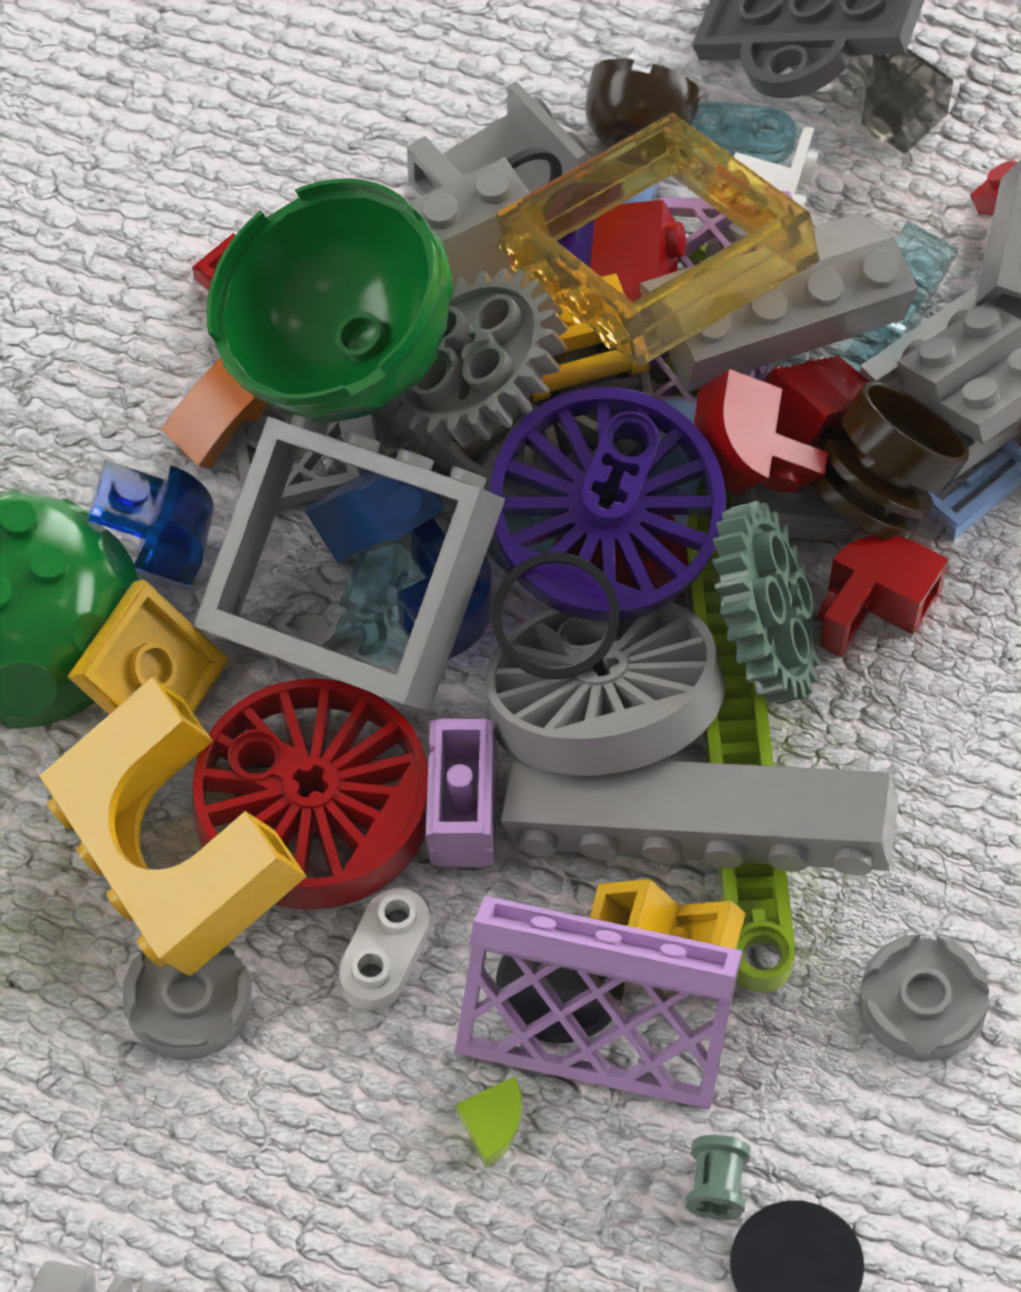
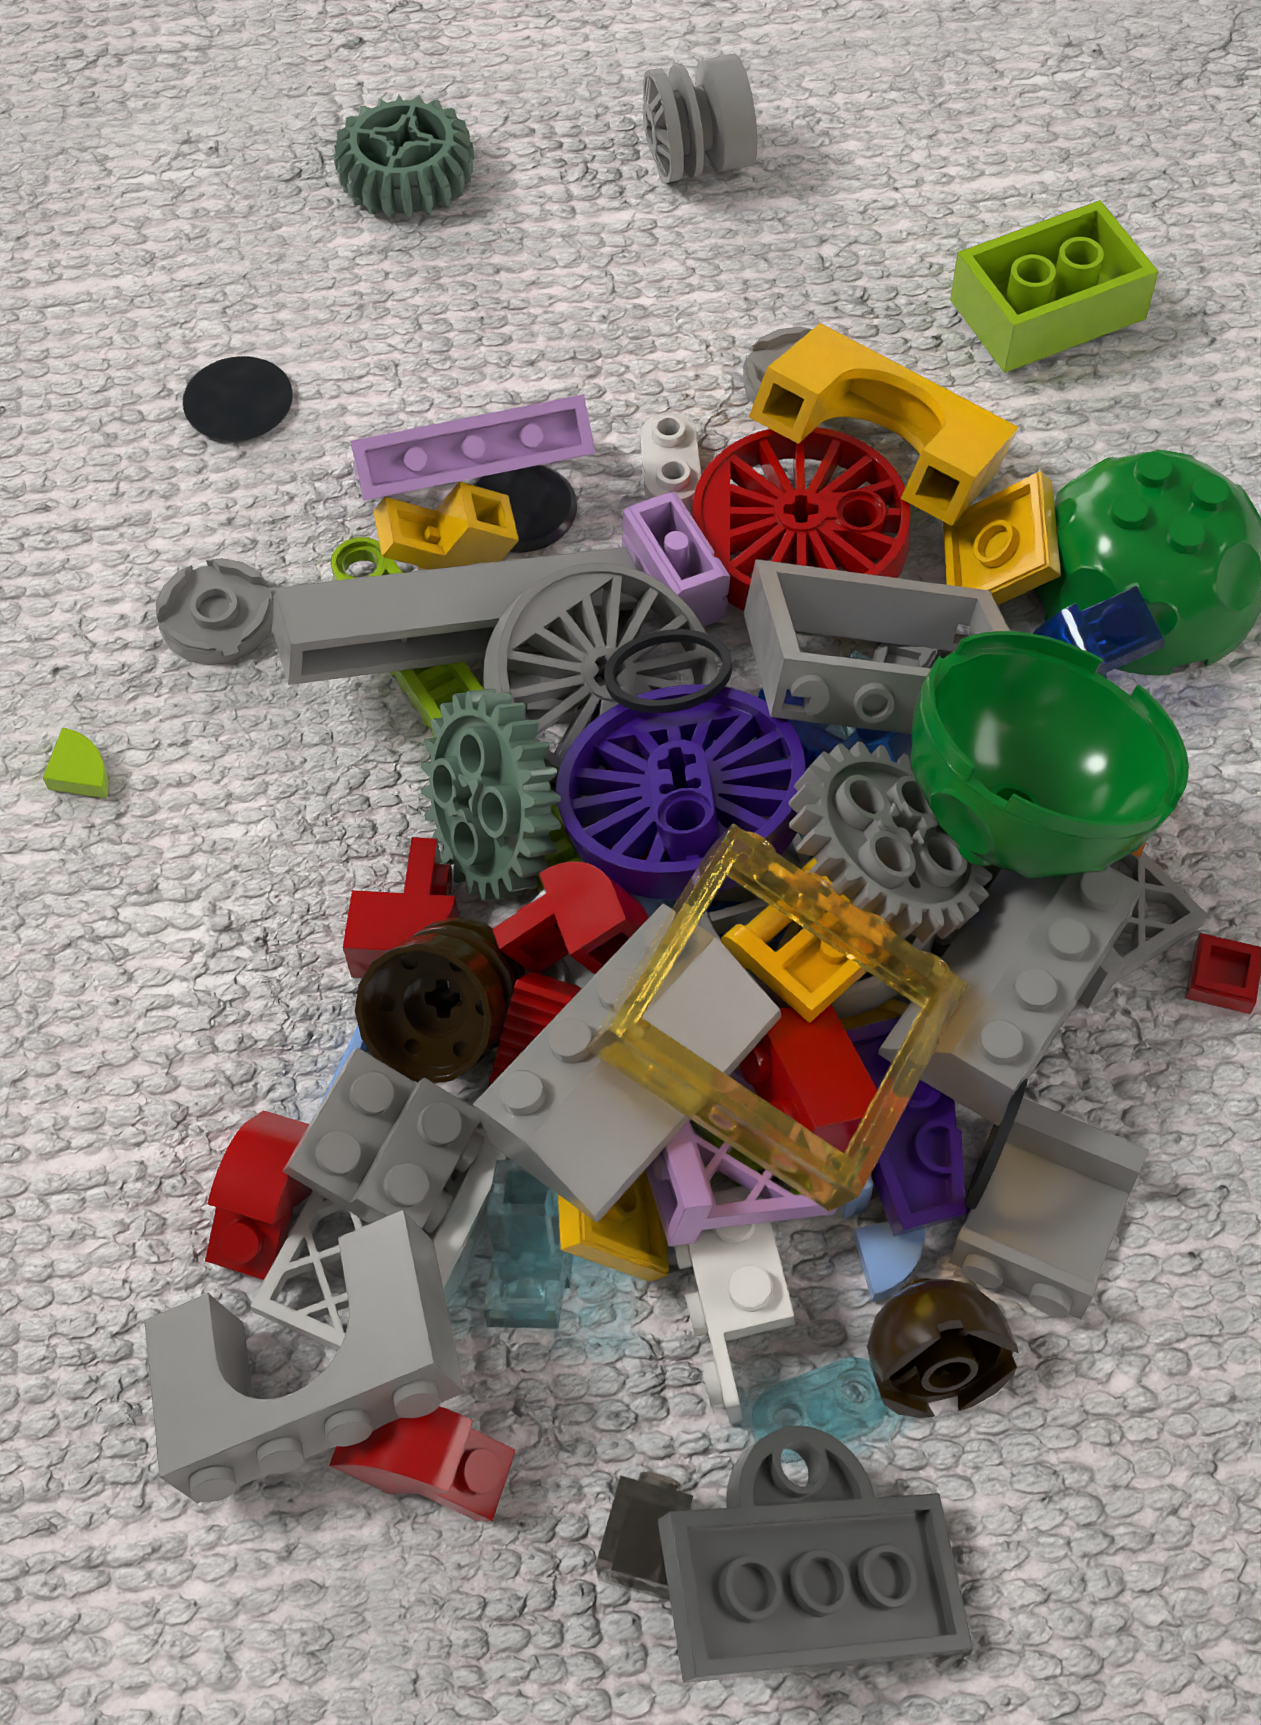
camera: 155 degrees right, 0 degrees up
lime tile [456,1076,522,1167] -> none
sand green bush [685,1135,751,1220] -> none

